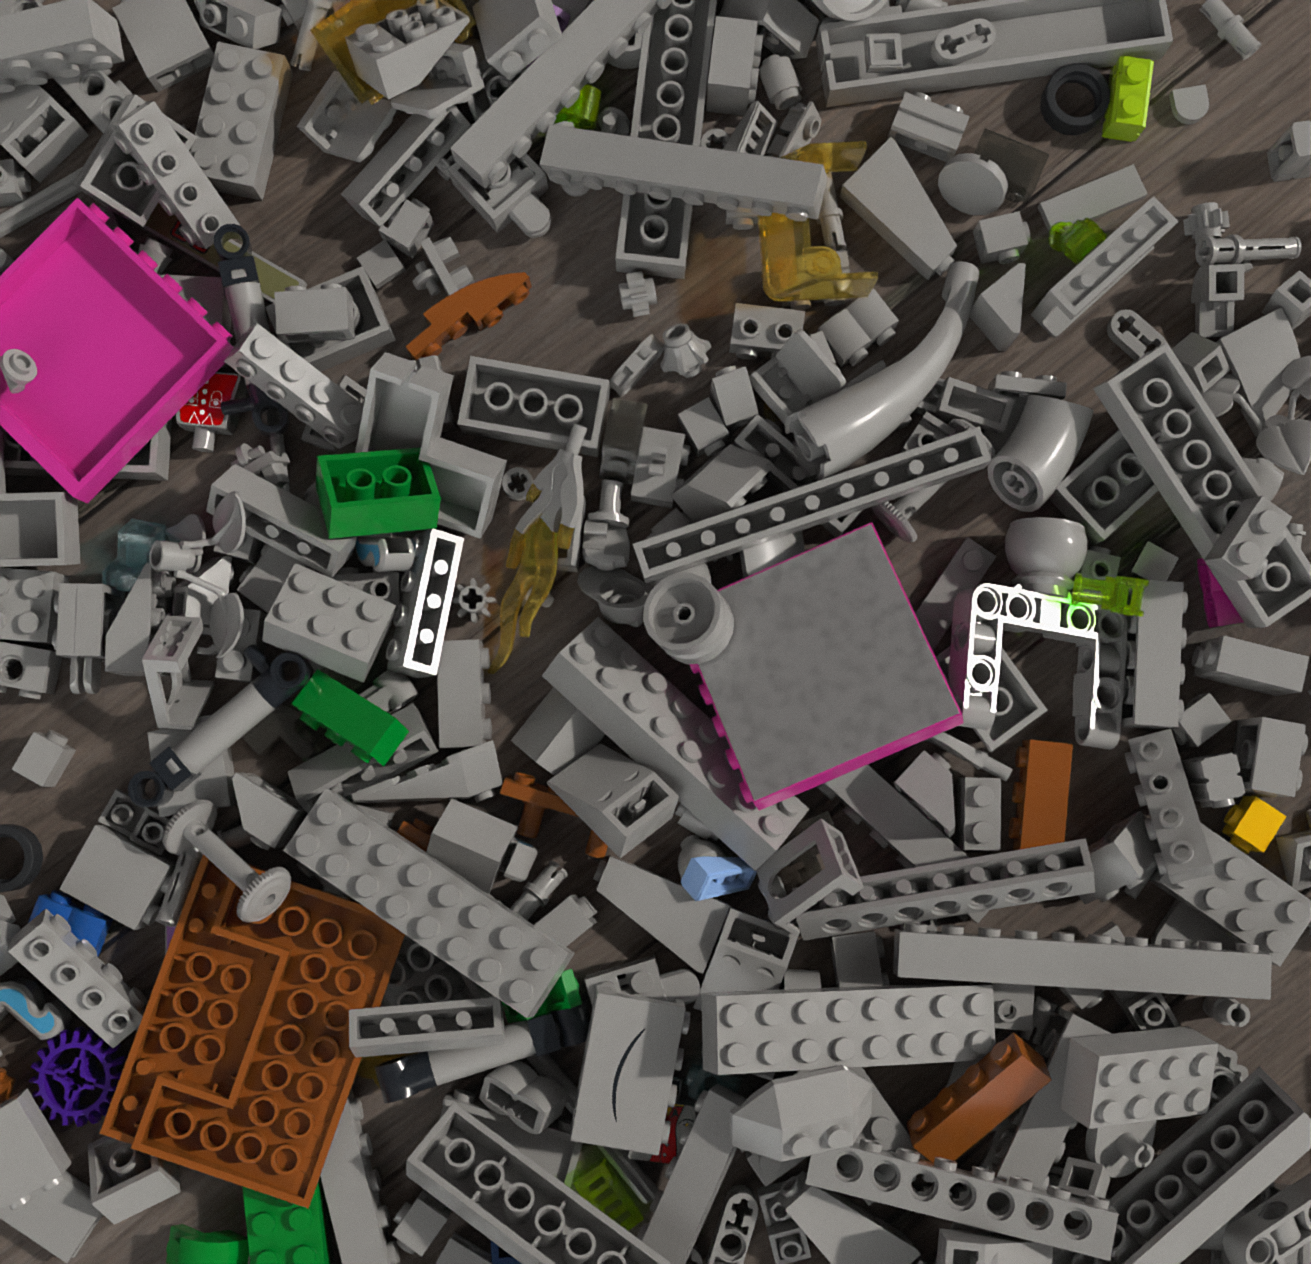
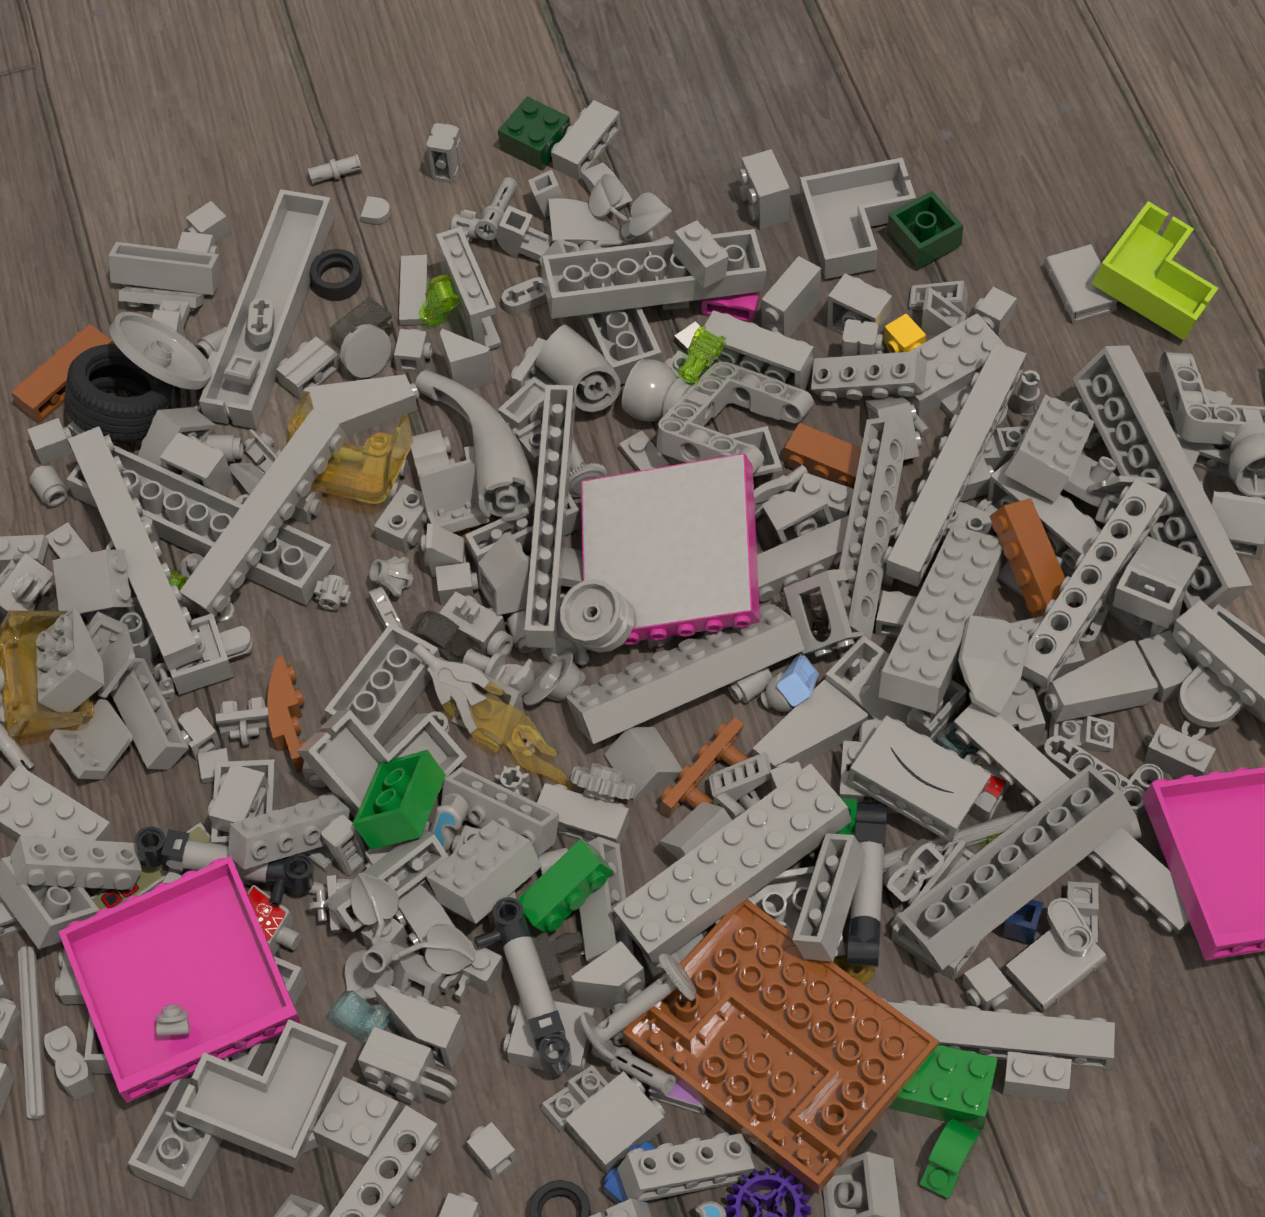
camera: 65 degrees left, 25 degrees down
light grey panel [142,615,215,730] -> none
light grey wedge [350,740,503,803] -> none
light grey slope [547,743,679,858] -> none
lime brick [1102,56,1154,142] -> none
light grey brick [1169,693,1232,748] -> none
none -> light grey slope [321,815,367,877]
none -> light grey tile [487,630,514,657]
none -> light grey gear [570,763,636,802]
none -> light grey slope [709,752,771,801]
none -> light grey piece [1088,476,1158,494]

